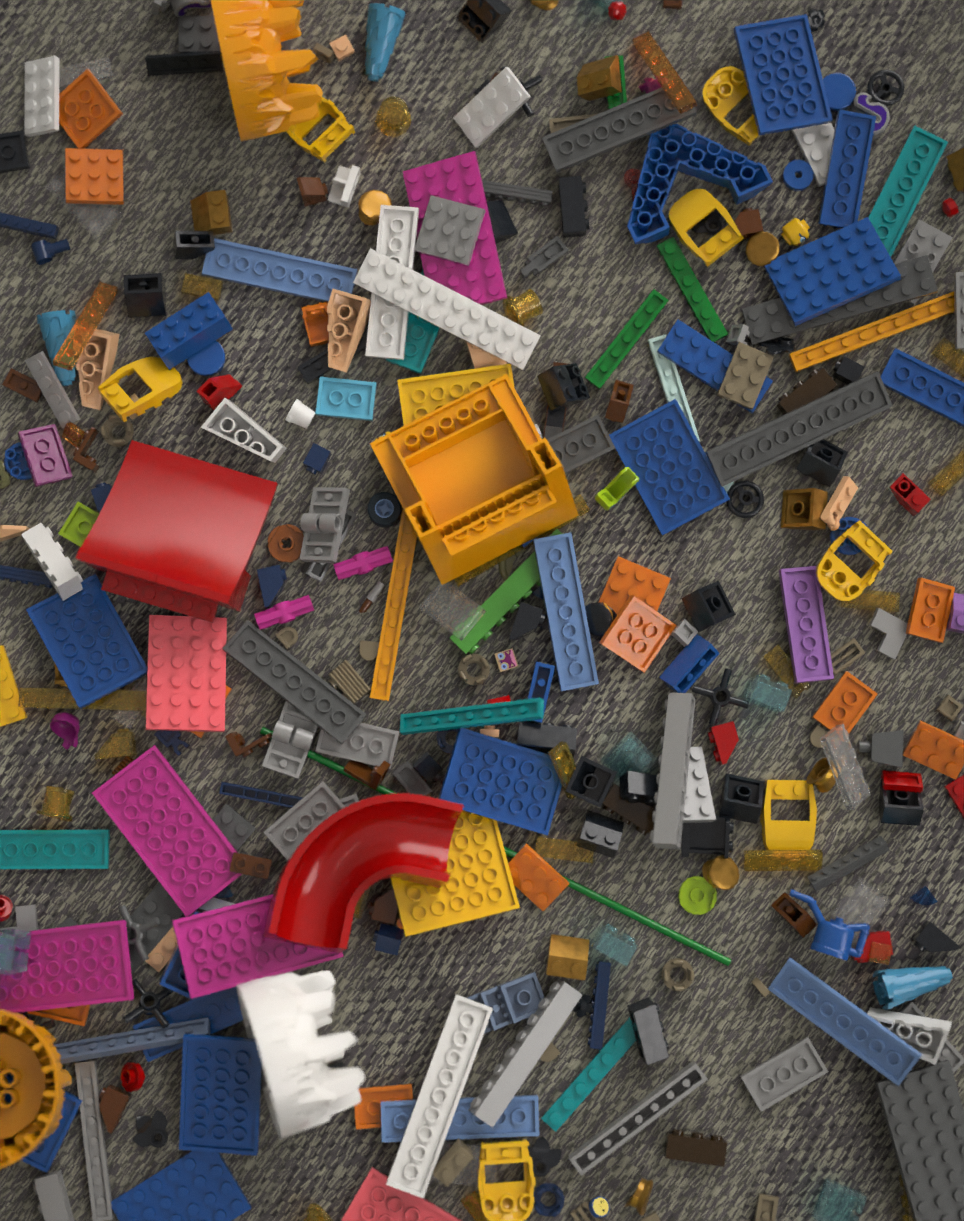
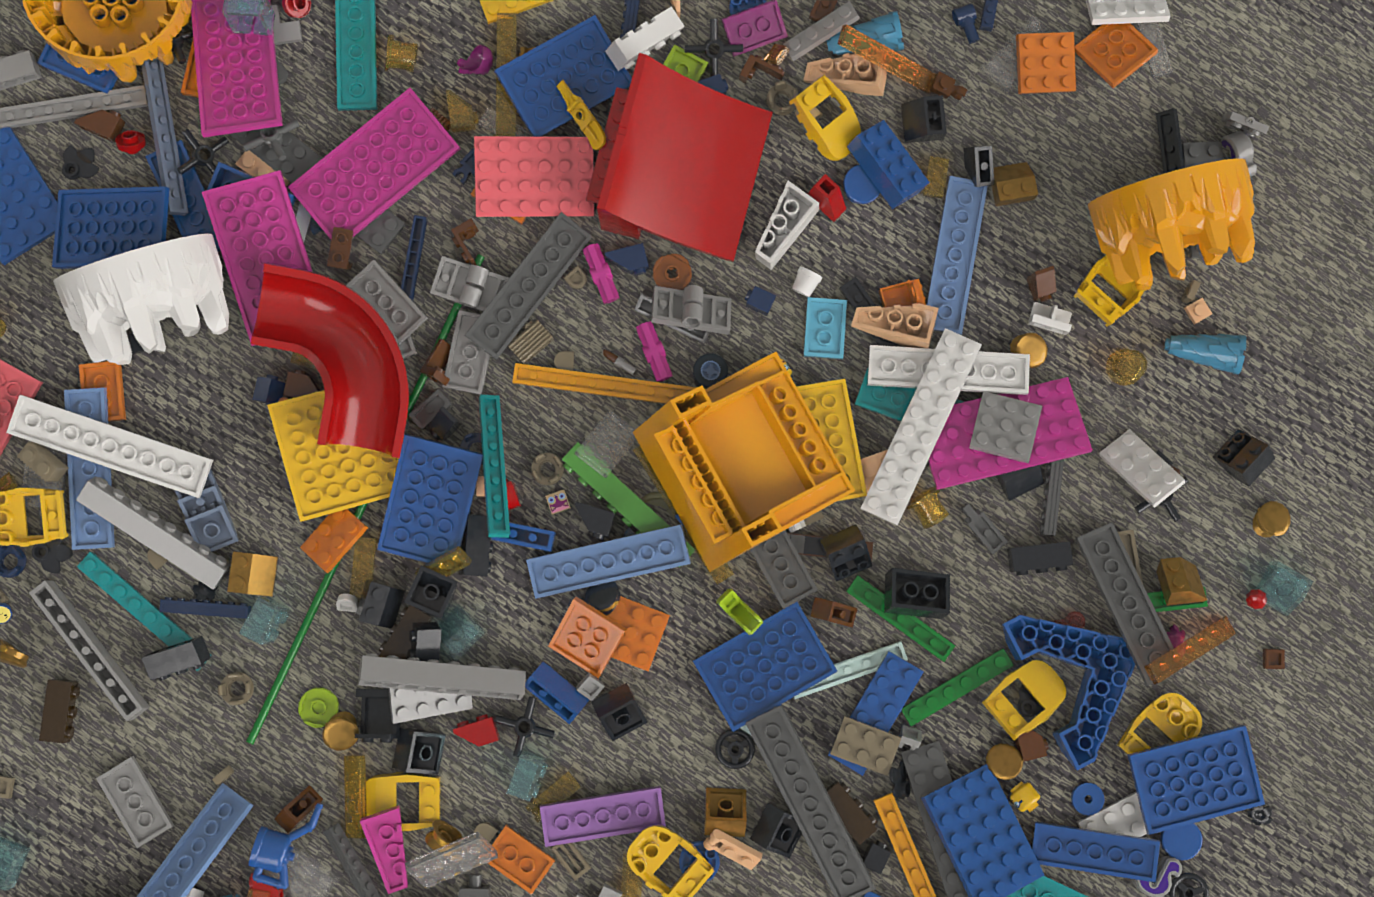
camera: 80 degrees right, 0 degrees up
none -> white tile [336,594,358,612]
none -> dark pink wing [360,805,408,894]
none -> yellow piece [556,80,606,150]
none -> black bar [685,18,743,77]
none -> black brick [884,568,950,619]
none -> reddish brown plate [930,71,967,100]

